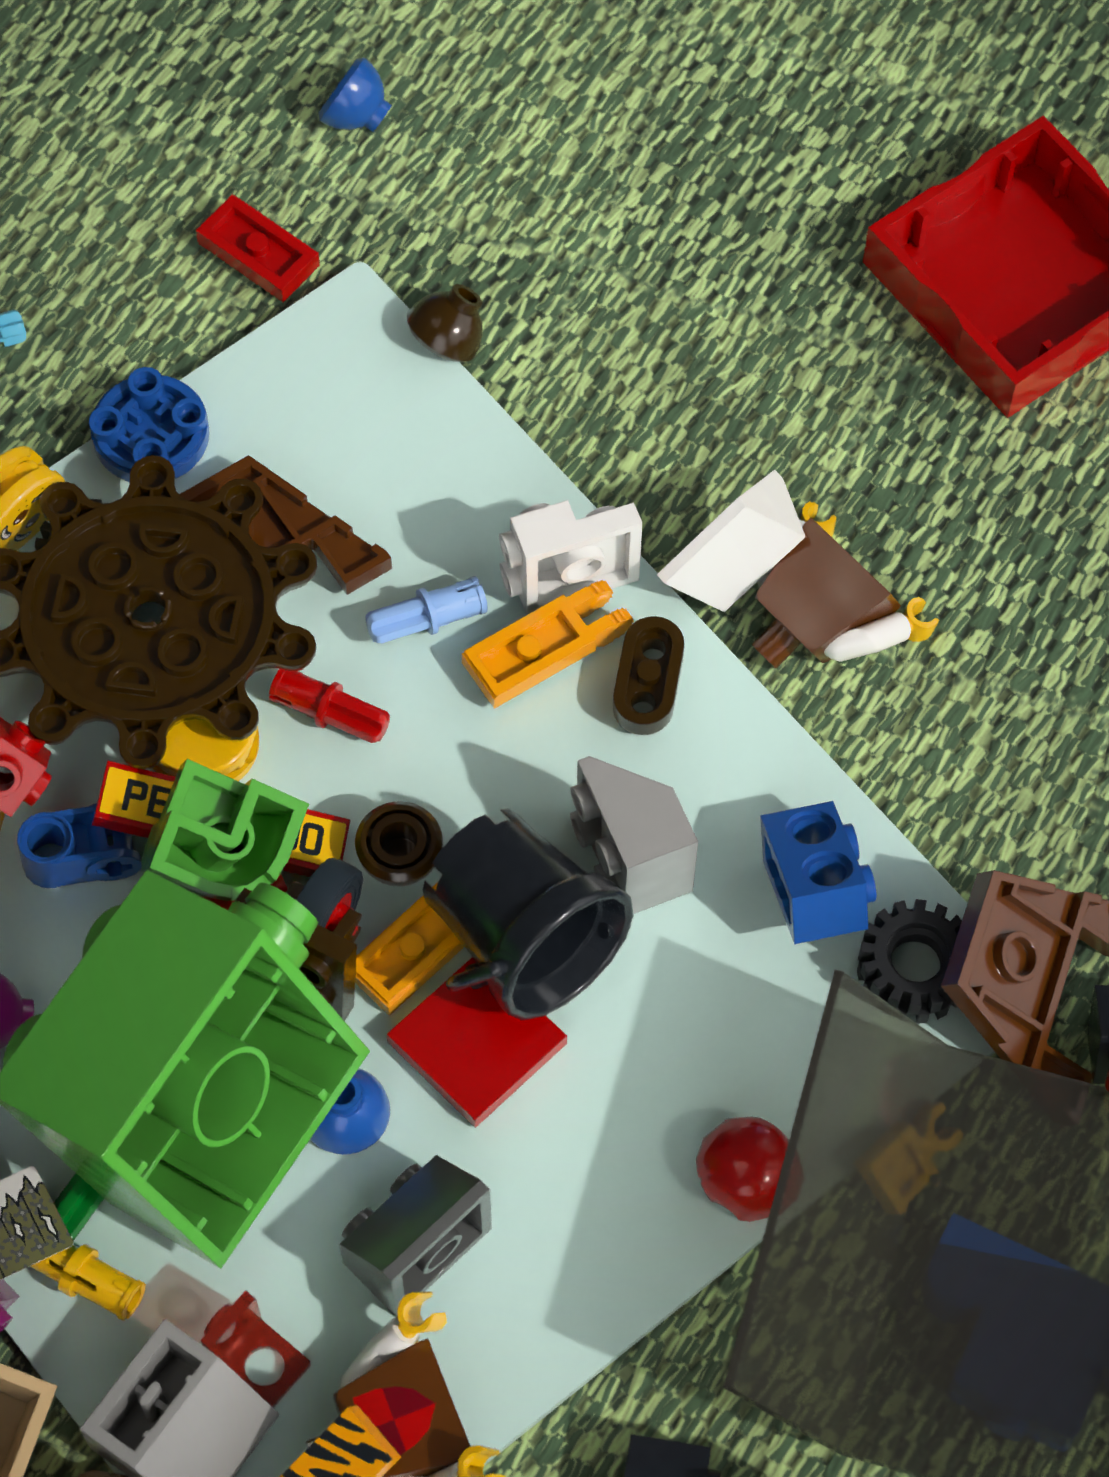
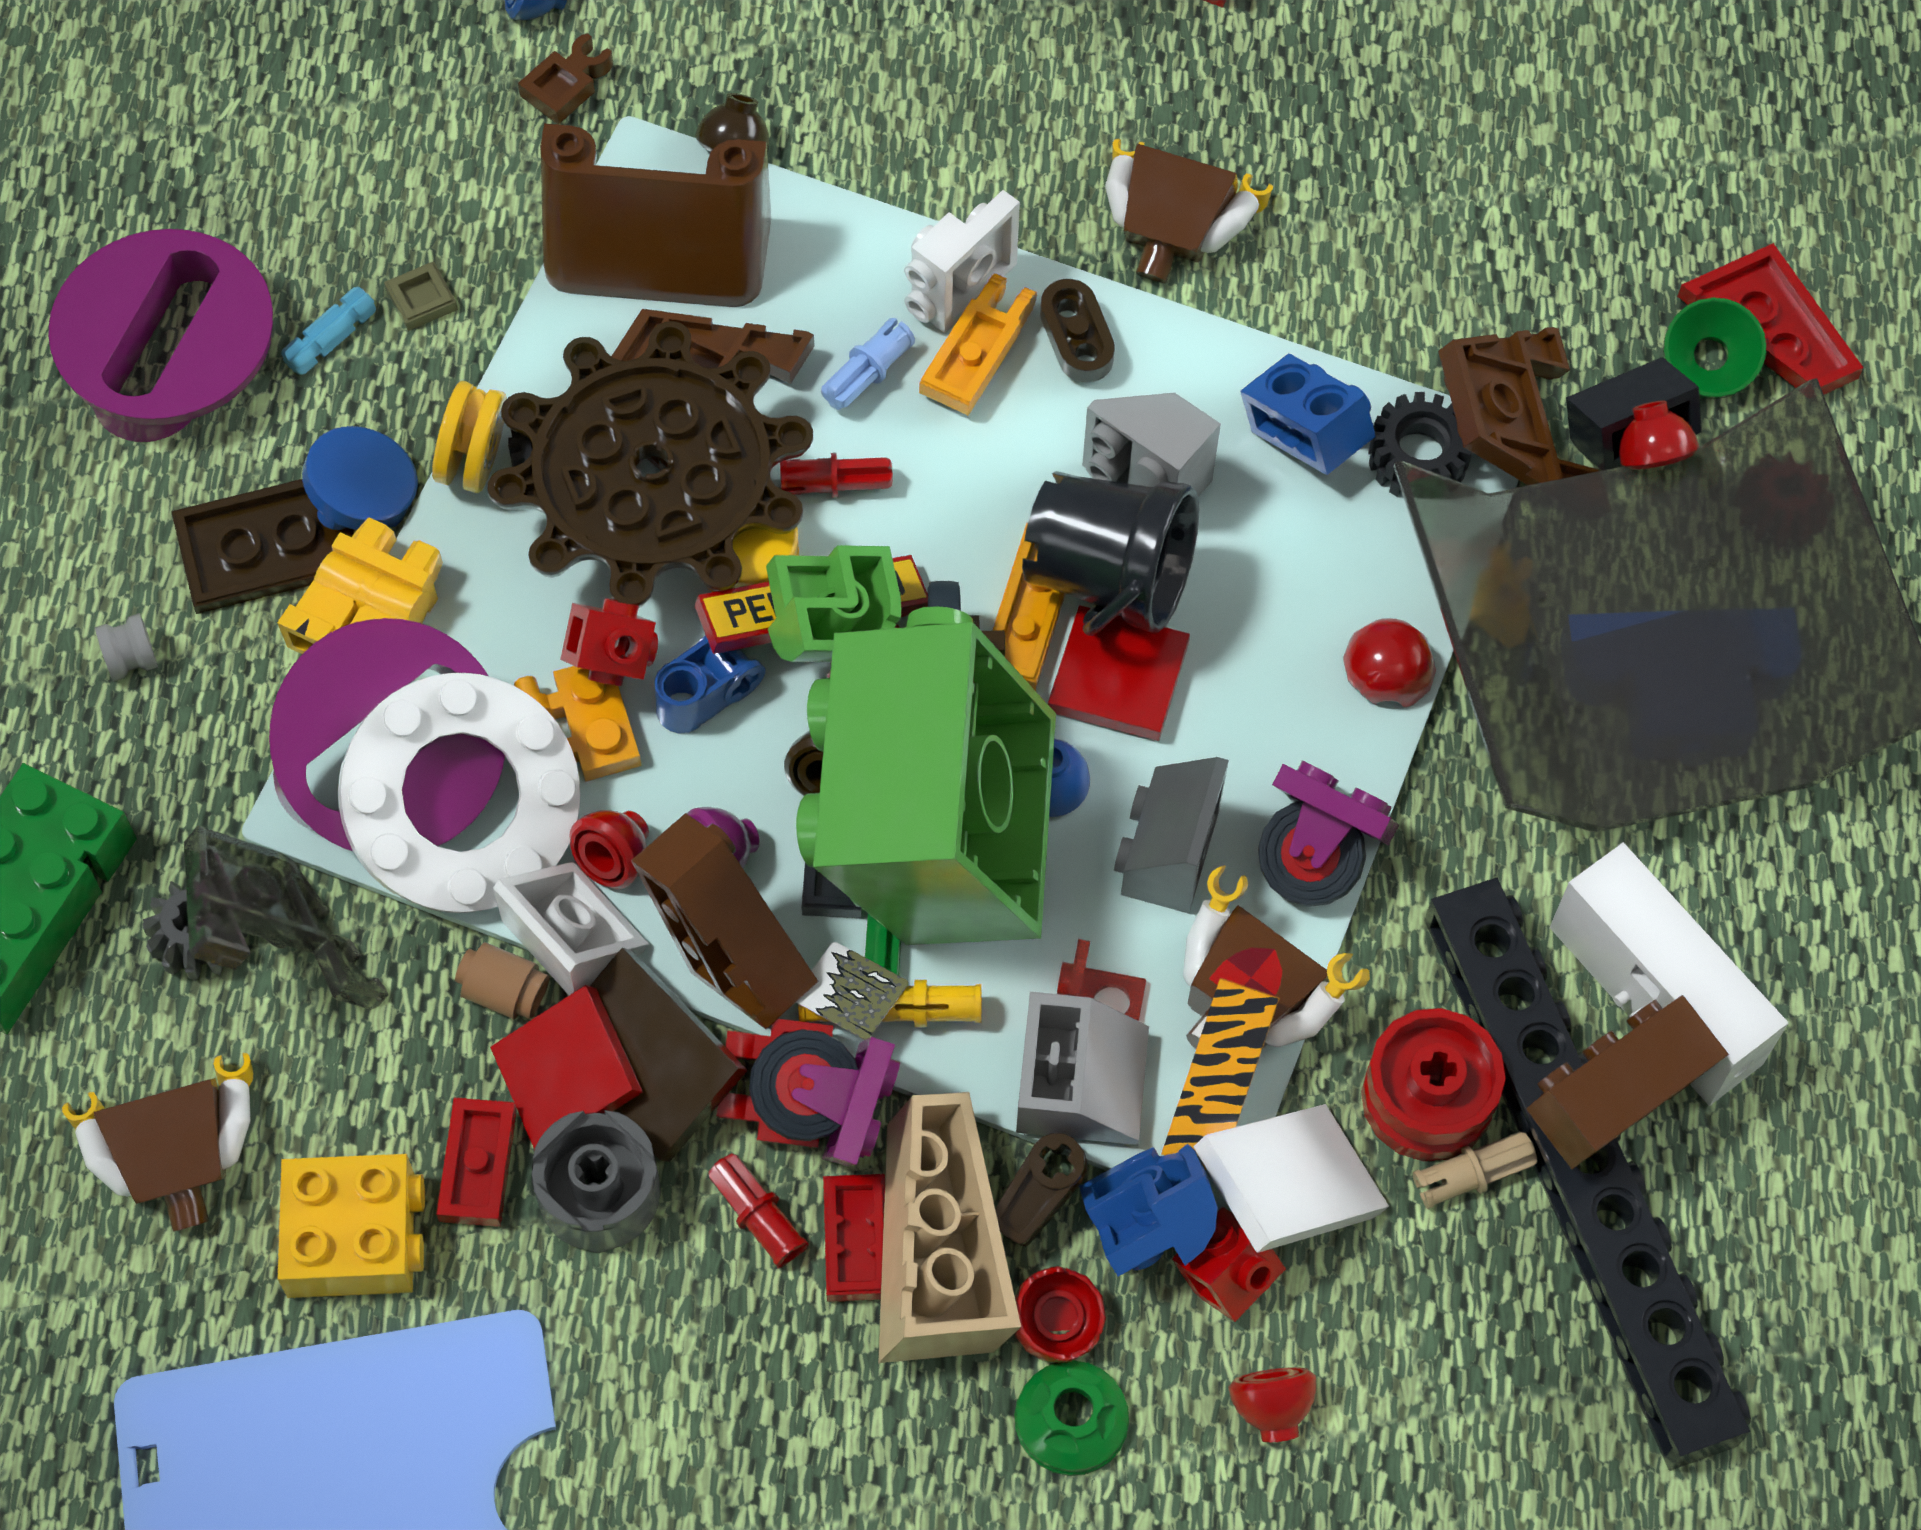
camera: 30 degrees left, 0 degrees up
blue tile [89,367,209,482] -> none
red plate [196,194,320,302] -> none
dark brown brick [355,801,443,887] -> none
white slope [657,470,806,612] -> none
none -> olive tile [384,261,458,331]
none -> reddish brown plate [518,33,613,125]
none -> reddish brown windscreen [540,123,771,307]
none -> plate [1258,760,1399,907]

